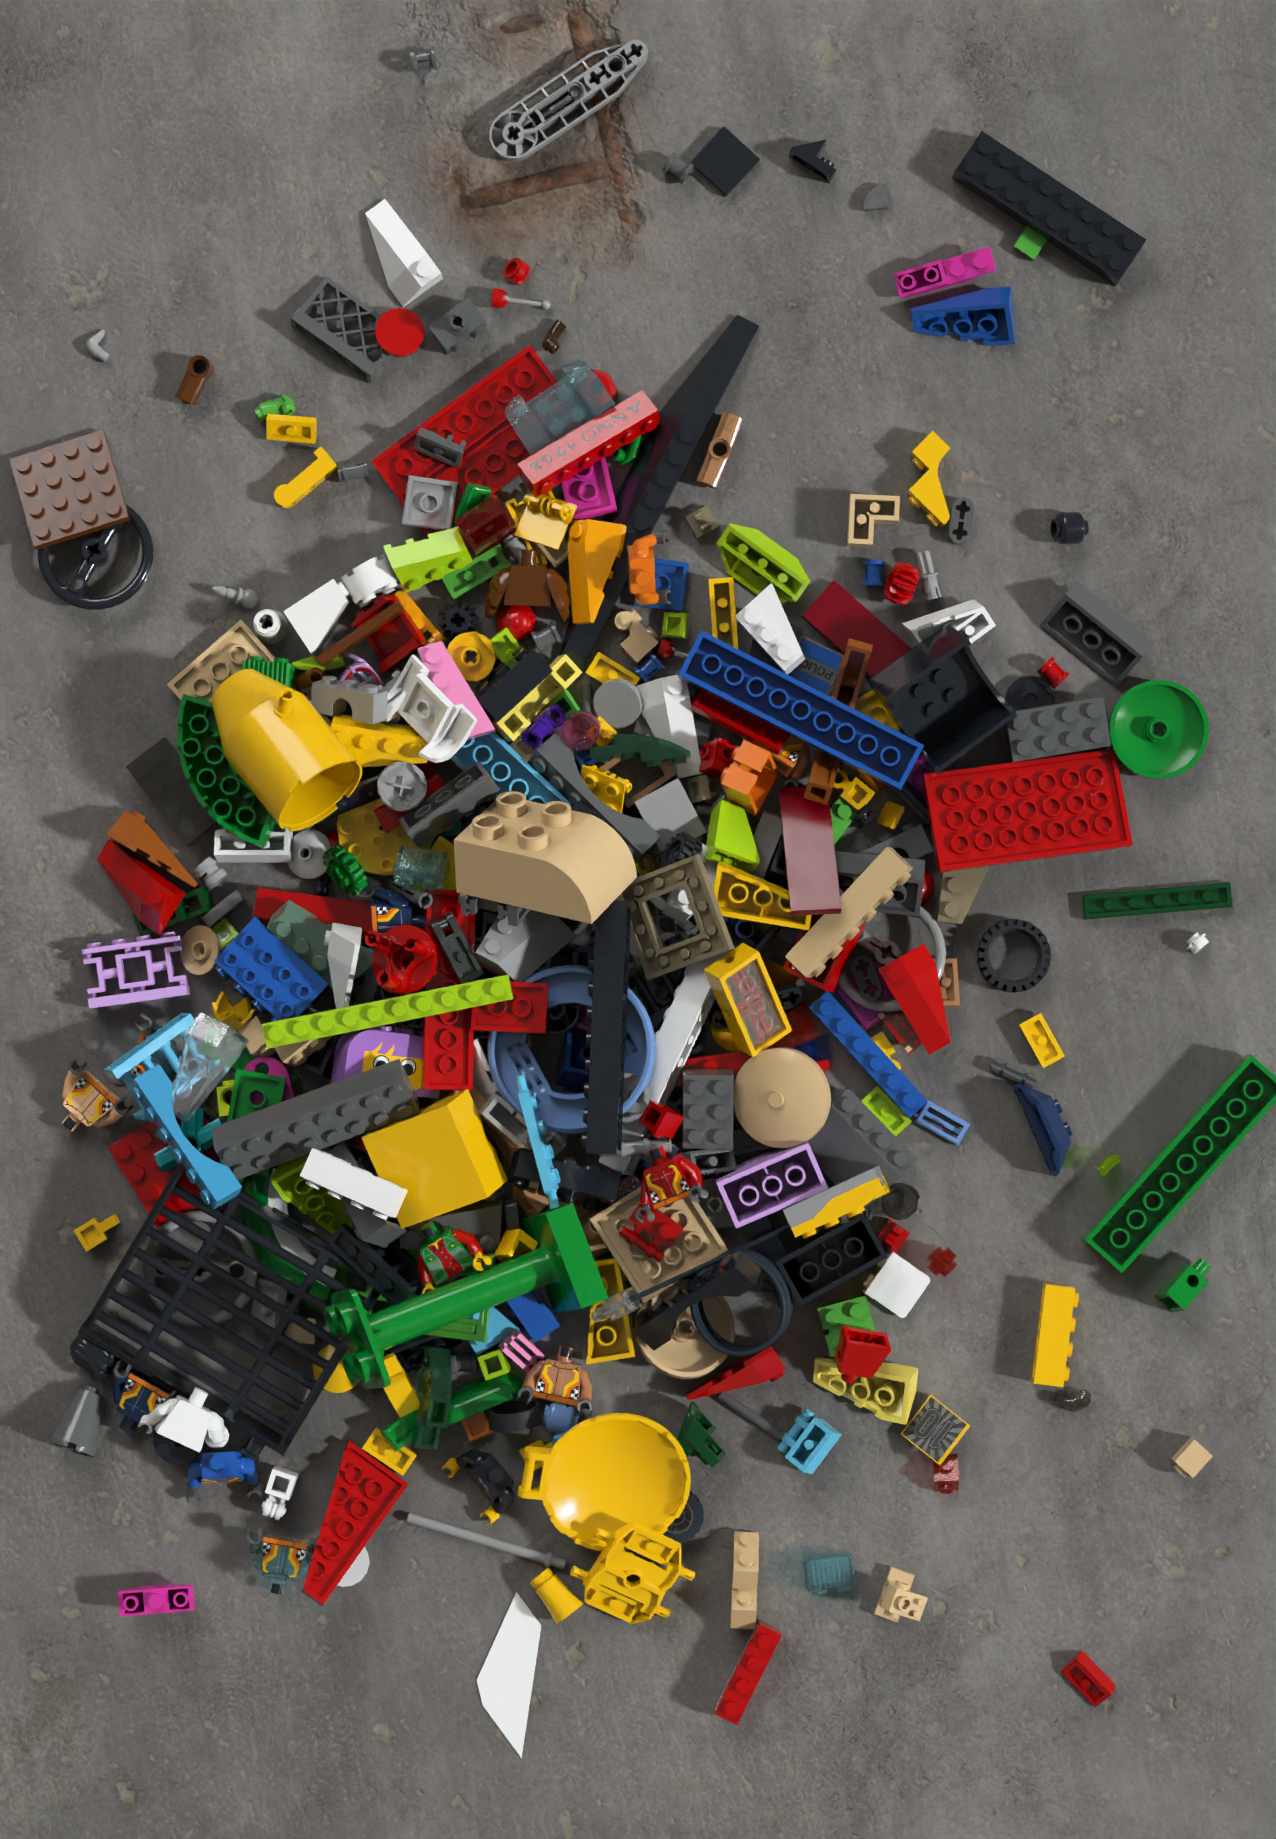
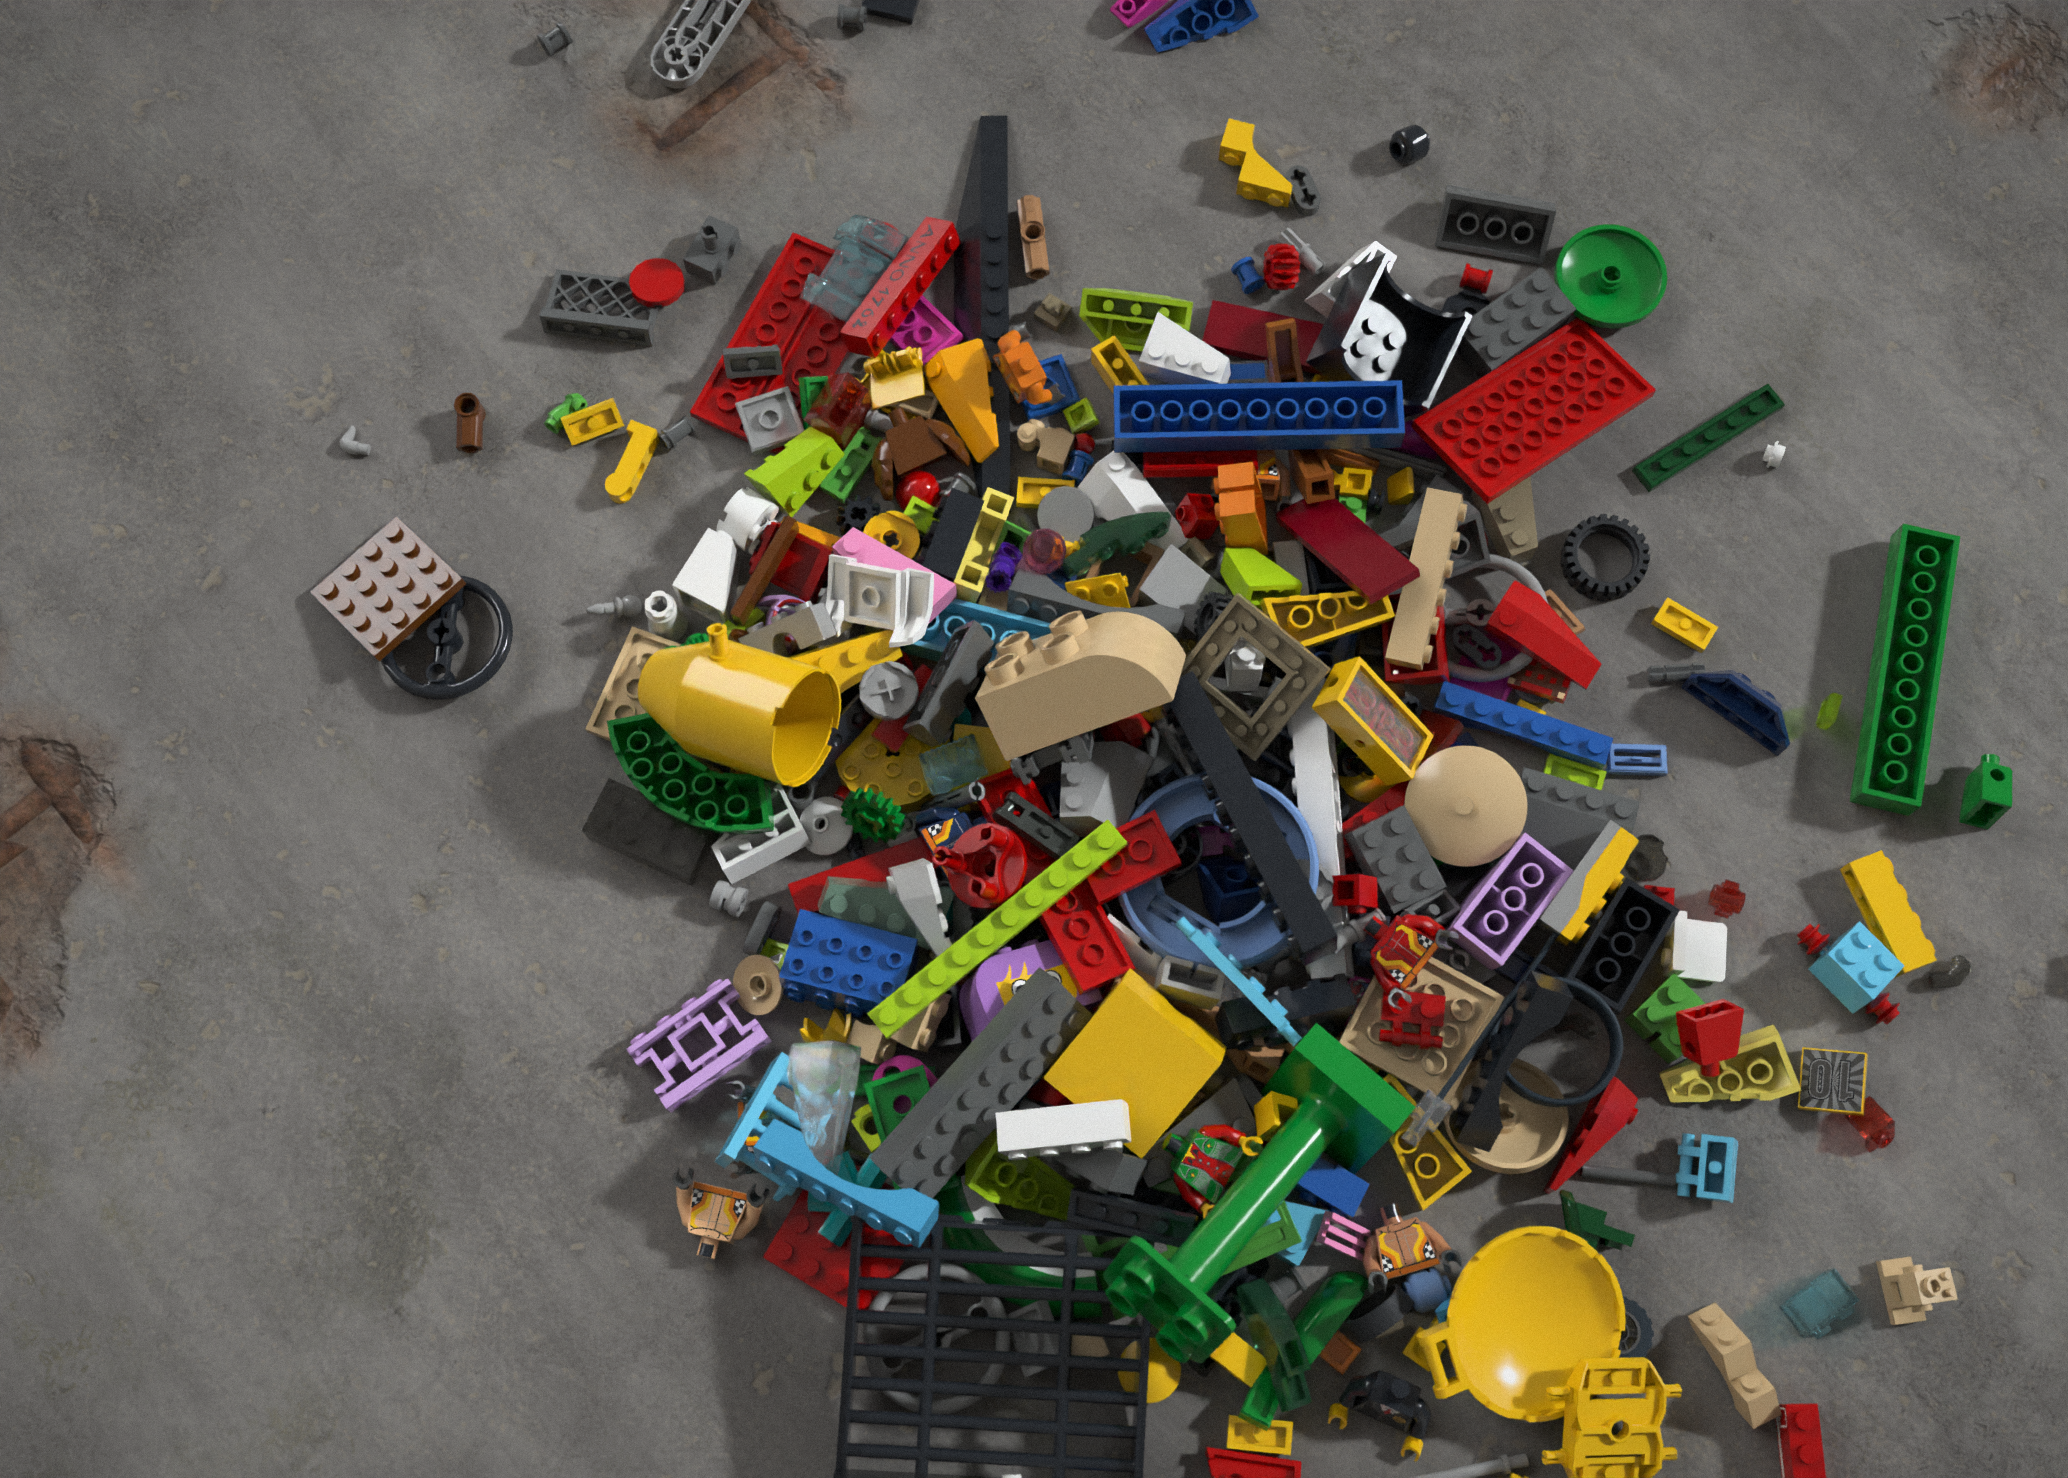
camera: 30 degrees left, 15 degrees down
yellow plate [74,1214,121,1252] -> none
red wedge [97,839,186,935] -> none
dark orange wedge [107,810,200,888] -> none
dark green slope [132,887,215,936] -> none
white wedge [365,199,443,307] -> none
lime brick [477,1346,511,1381] -> none
hinge [491,288,551,310] -> none
red tile [503,258,530,285] -> none
dark brown arm [542,319,567,354] -> none
green arm [611,436,643,465] -> none
tan brick [847,494,900,548] -> none
none -> medium azure brick [1797,921,1905,1025]

